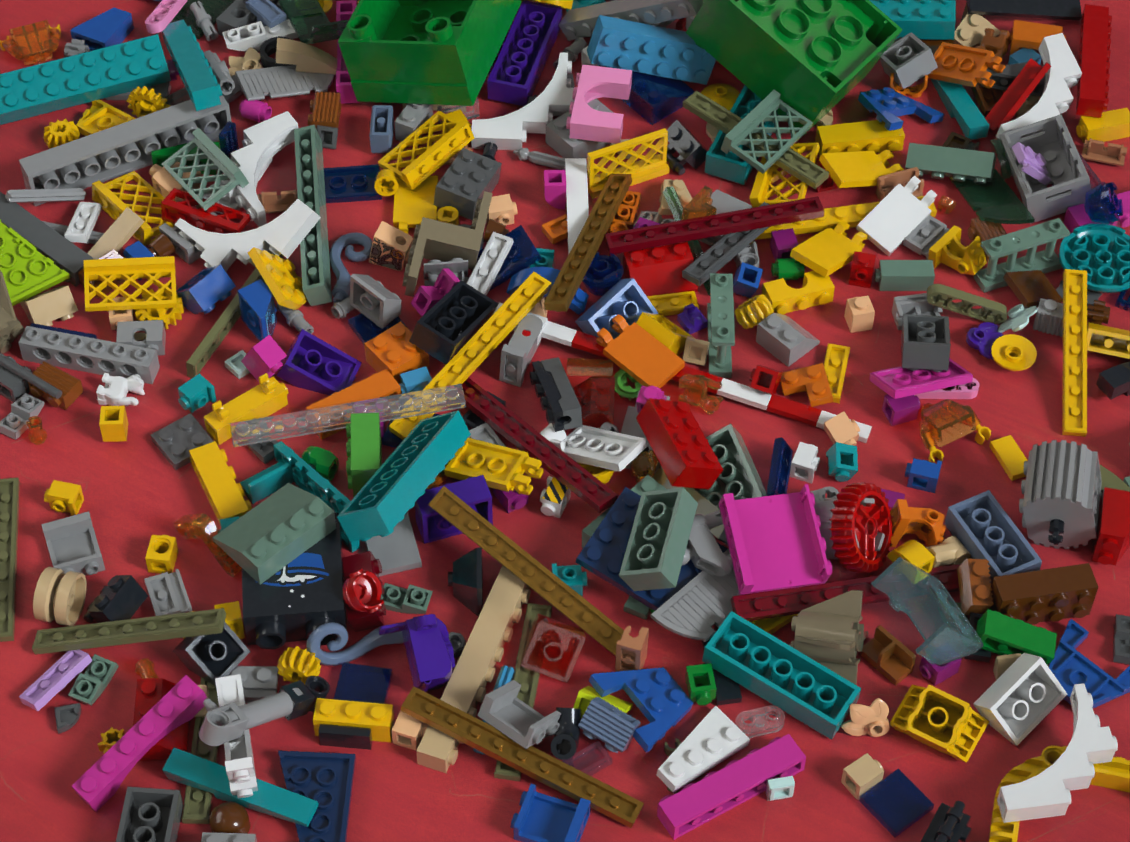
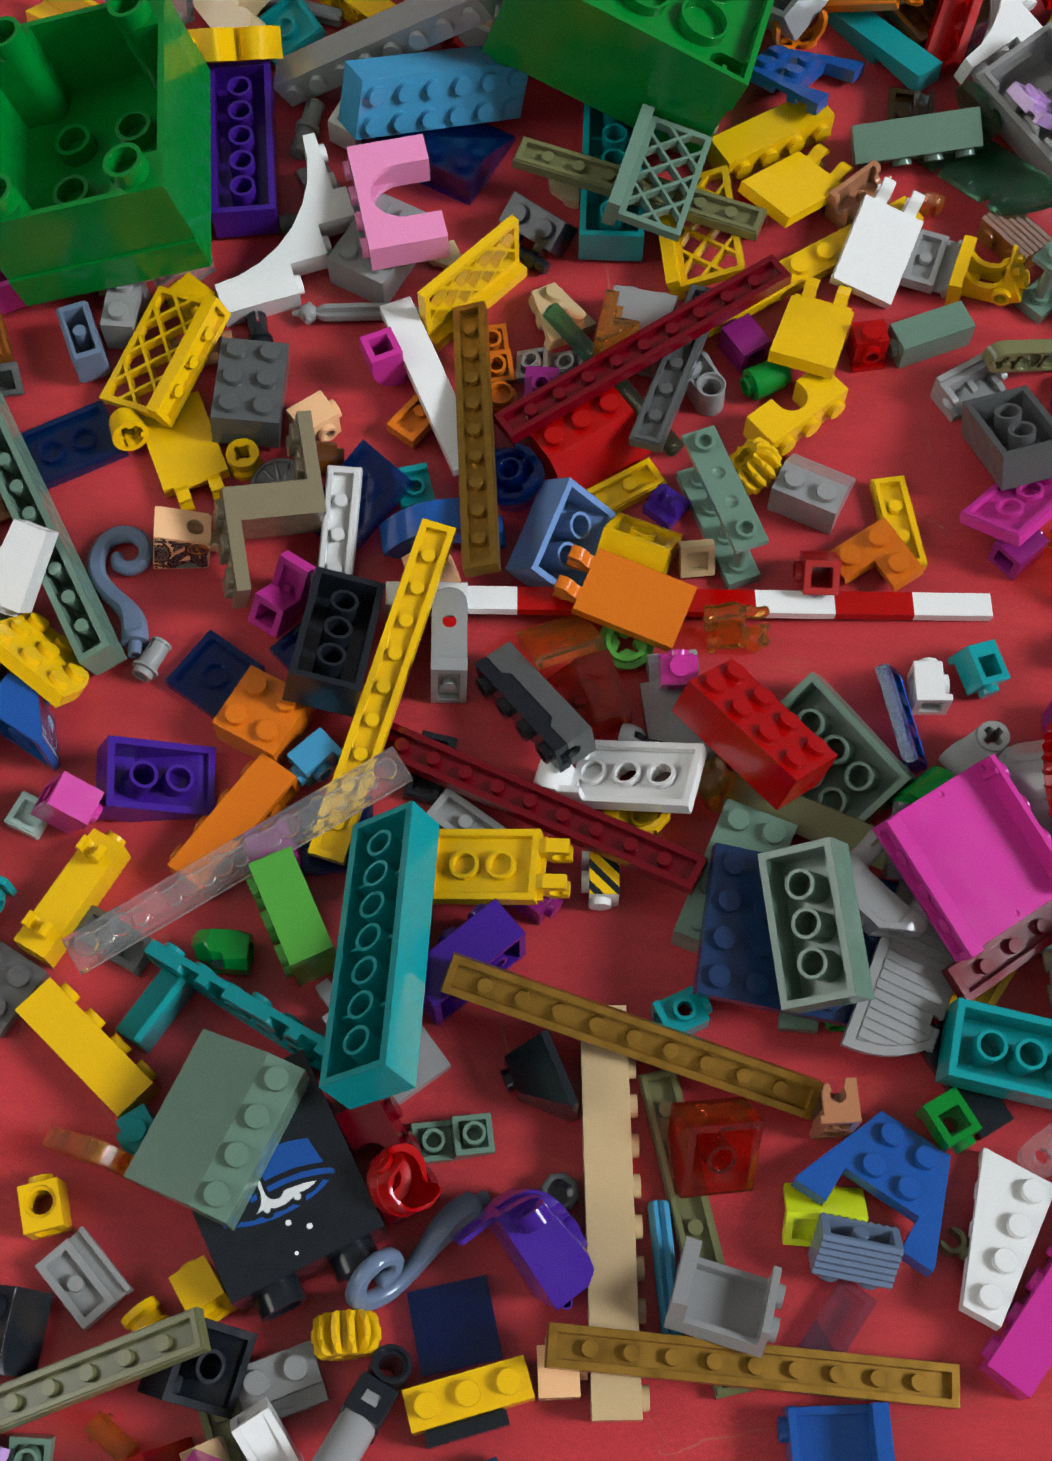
camera: 20 degrees left, 15 degrees up
light grey pin [276,304,314,334] -> none
light grey slope [350,274,402,329] -> none
light grey hinge [424,258,469,286] -> none
black cylinder [551,707,582,760] -> none
yellow dish [701,83,740,111] -> none
blue brick [733,262,763,298] -> none
light nougat brick [824,411,860,446] -> none
light nougat brick [844,295,875,333] -> none

